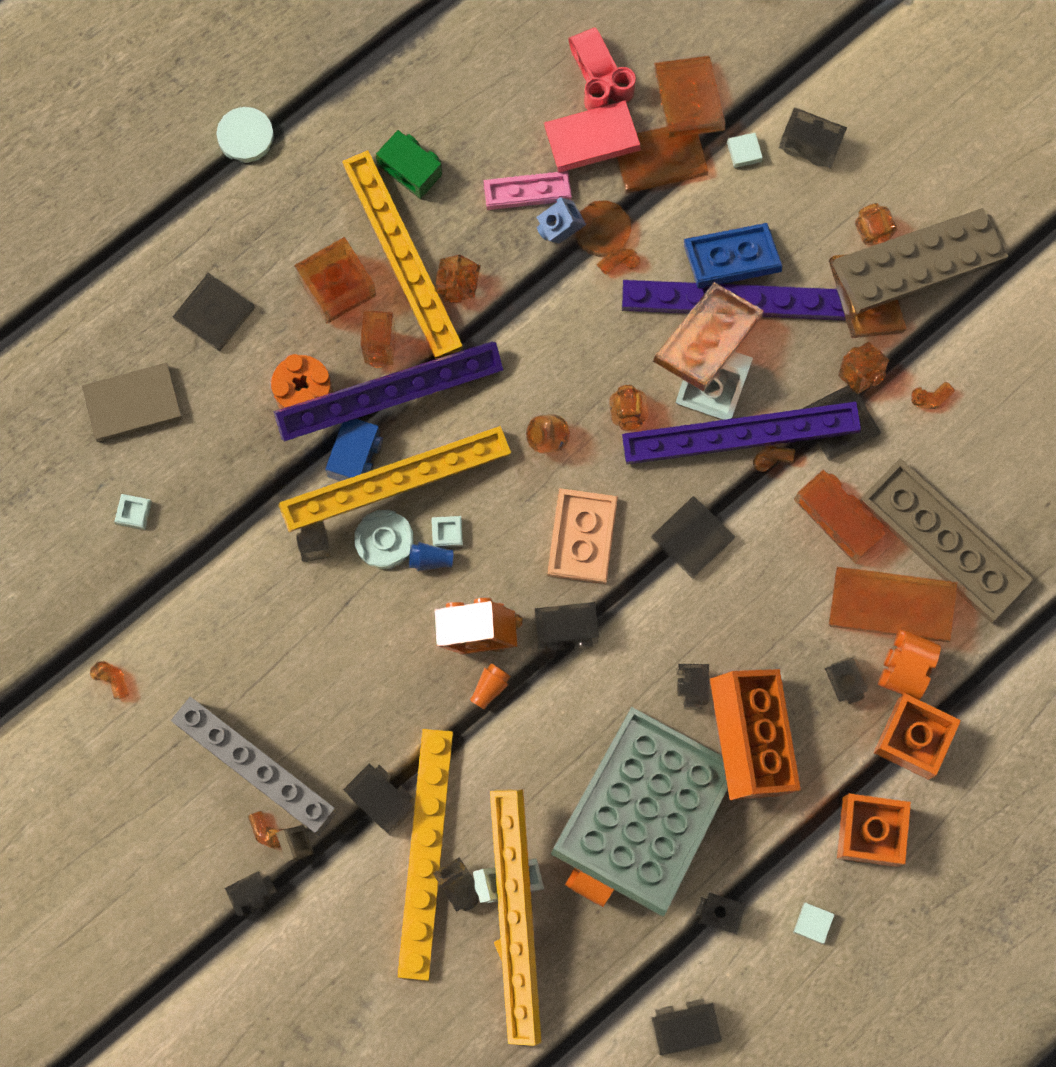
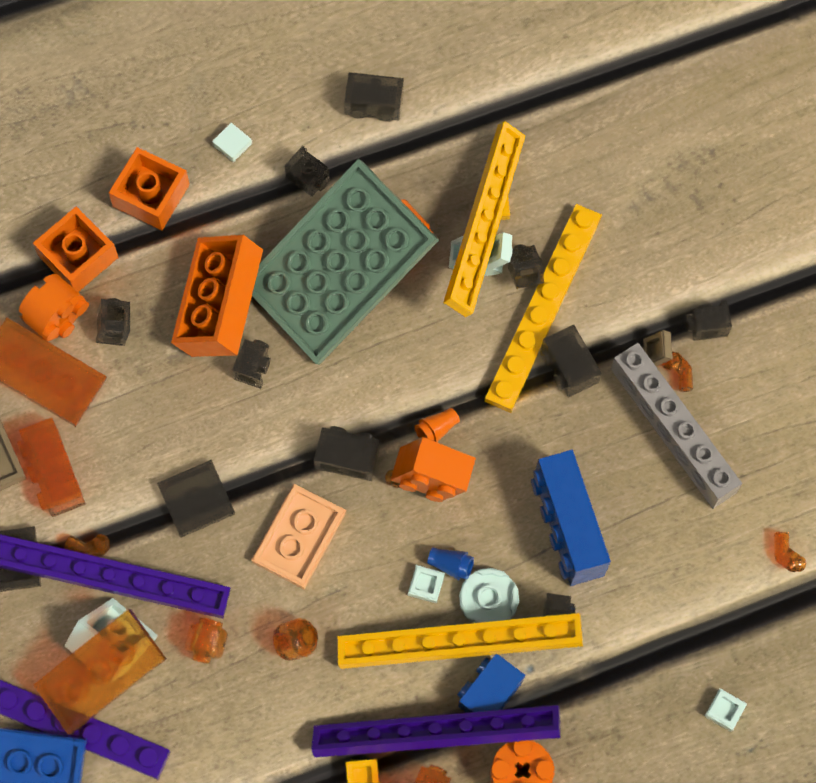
camera: 160 degrees left, 5 degrees down
none -> blue brick [531,449,611,586]

